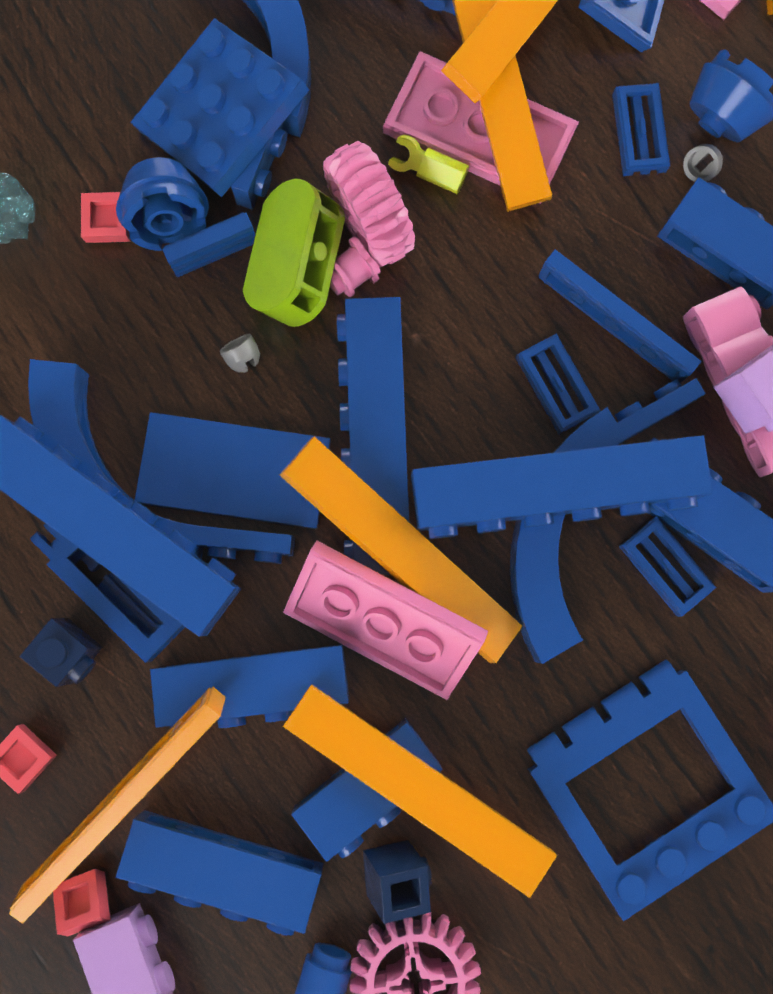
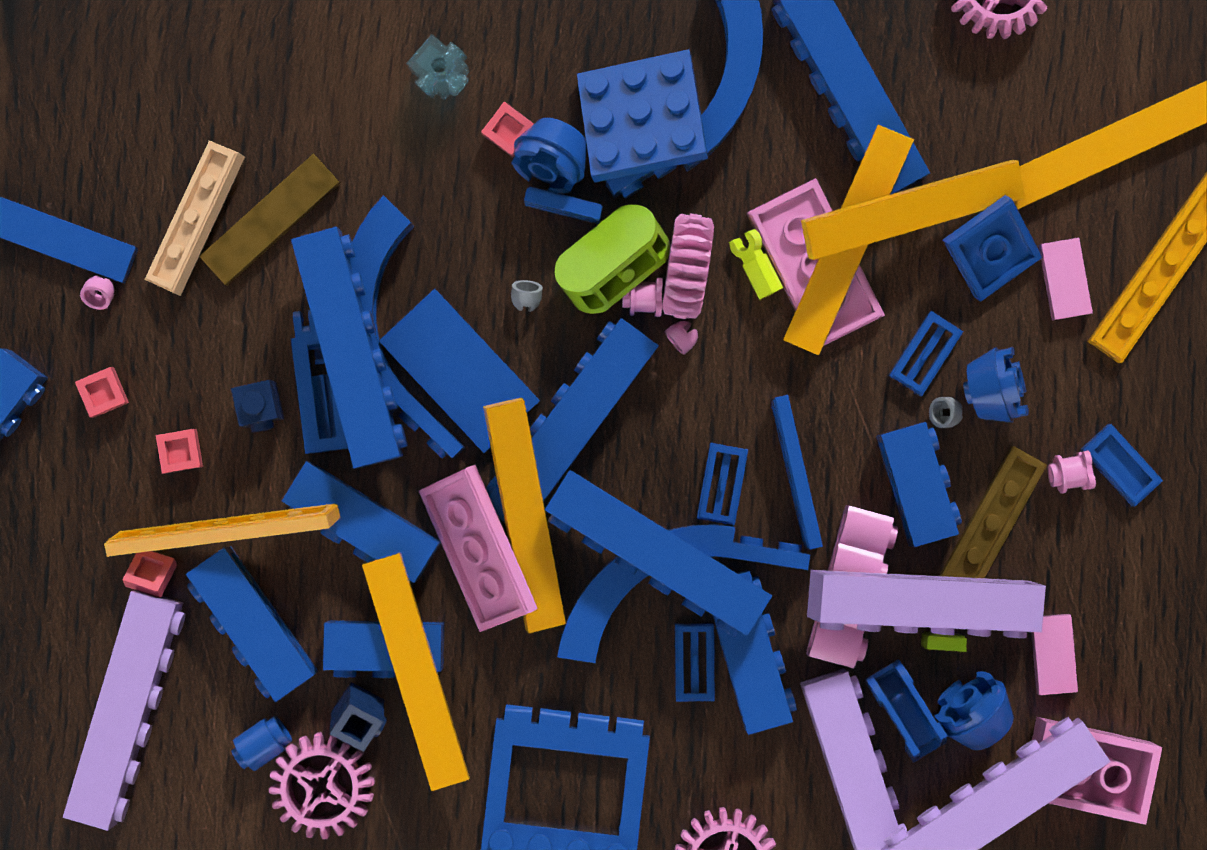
camera: 40 degrees right, 5 degrees up
none -> bright pink hinge [664,321,698,355]

